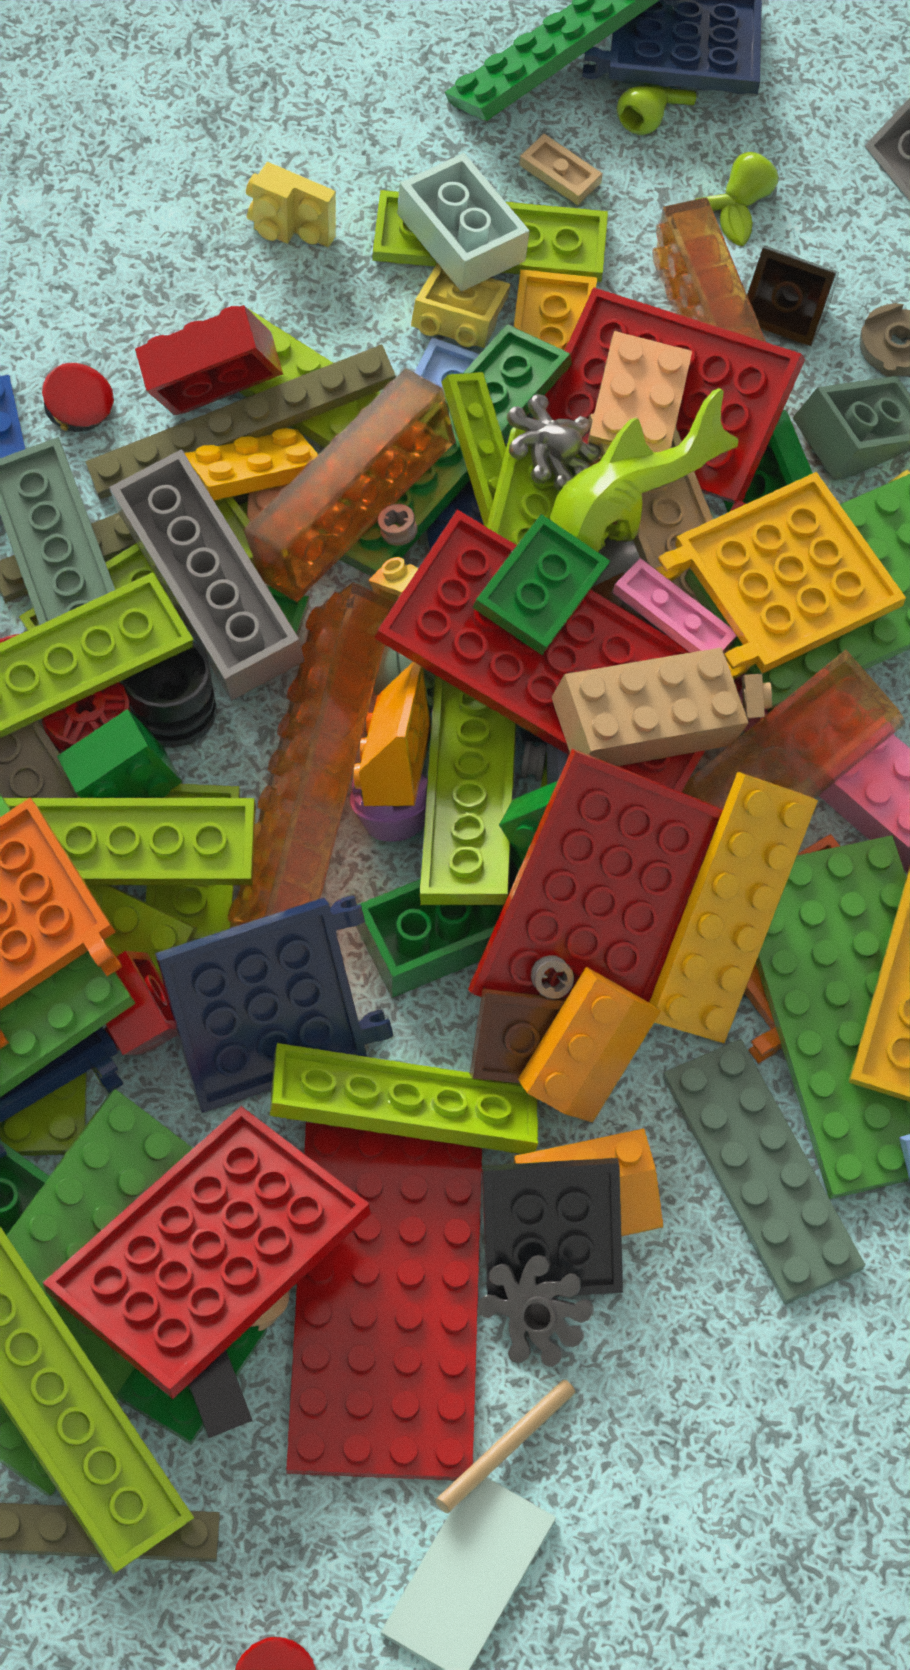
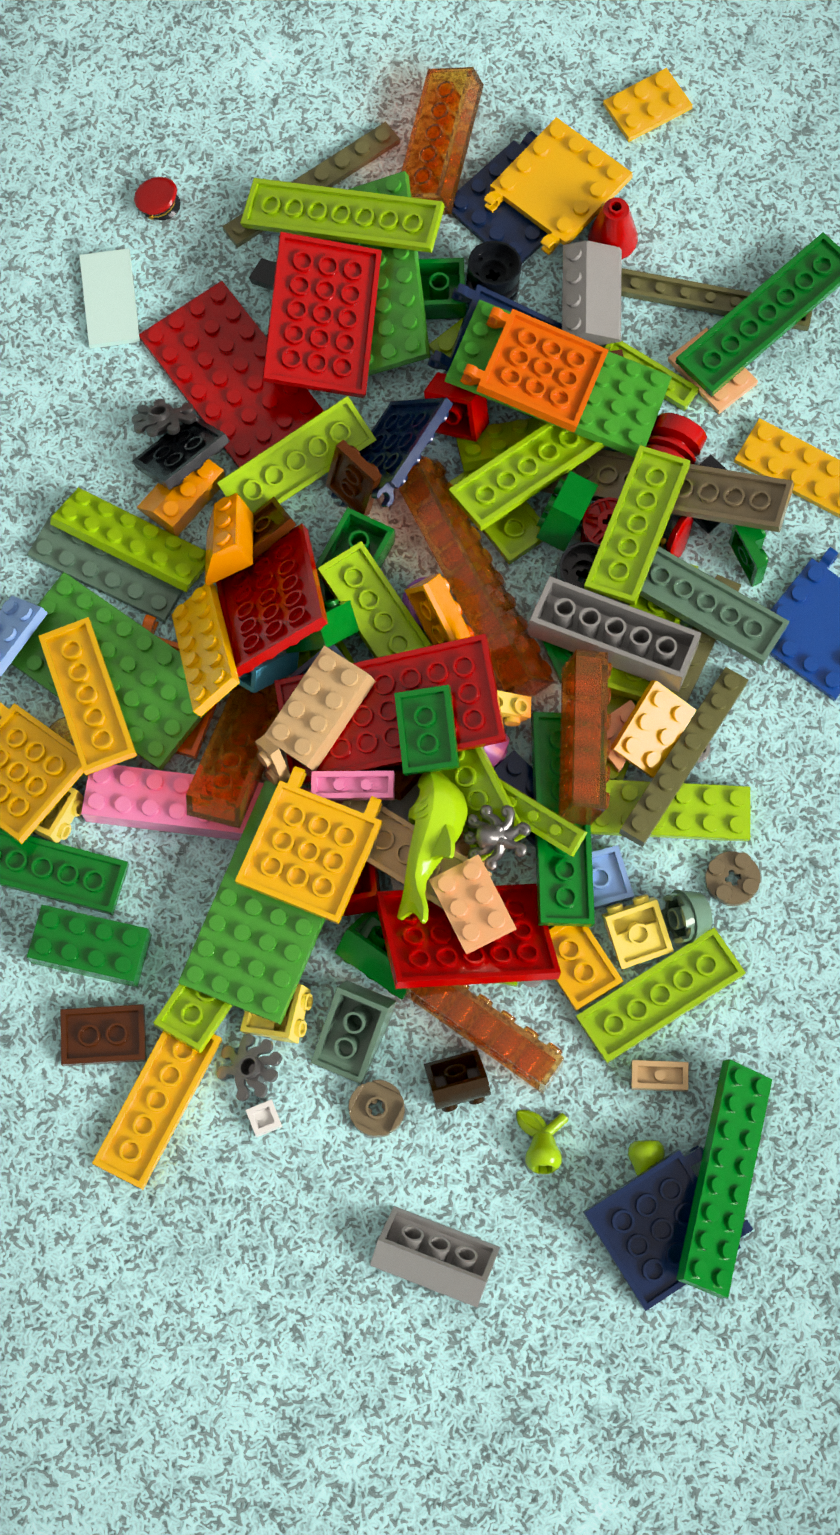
camera: 150 degrees right, 10 degrees up
red piece [42,363,114,432] -> none
red brick [135,305,283,415] -> none
light yellow plate [246,162,336,248] -> none
light grey bush [378,504,417,546] -> none
light aqua brick [397,153,530,292] -> none
tan bar [435,1380,575,1513] -> none
light grey bush [531,955,574,999] -> none
none -> lime plate [50,487,206,593]
none -> reddish brown plate [325,439,382,516]
none -> sand green cone [661,890,712,944]
none -> dark tan plate [705,851,761,906]

